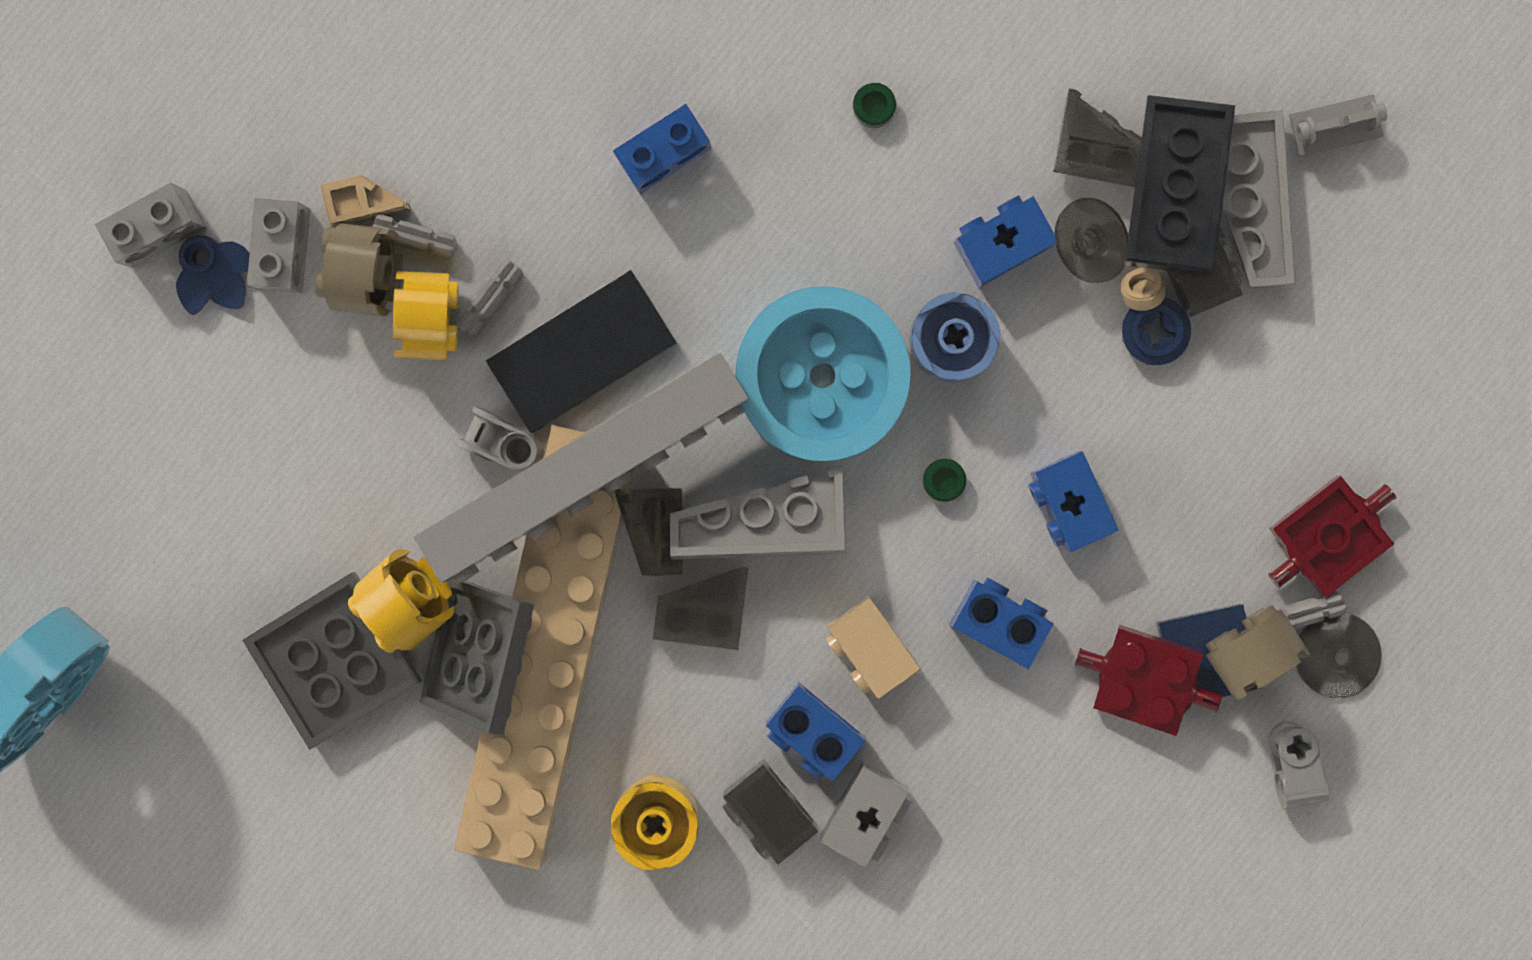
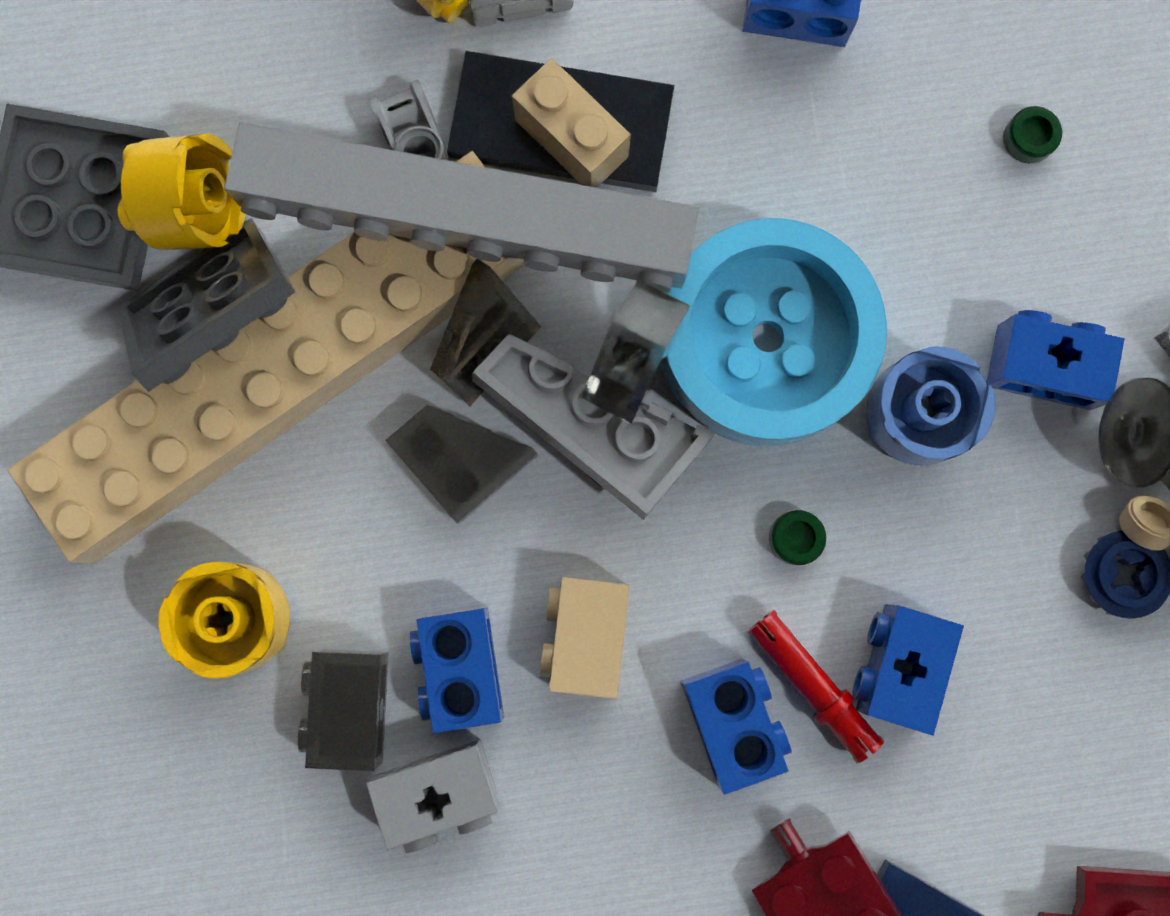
camera: 40 degrees right, 5 degrees down
none -> tan brick [512,58,631,188]
none -> clear smoke brick [581,280,690,424]
none -> red pin [747,610,884,764]

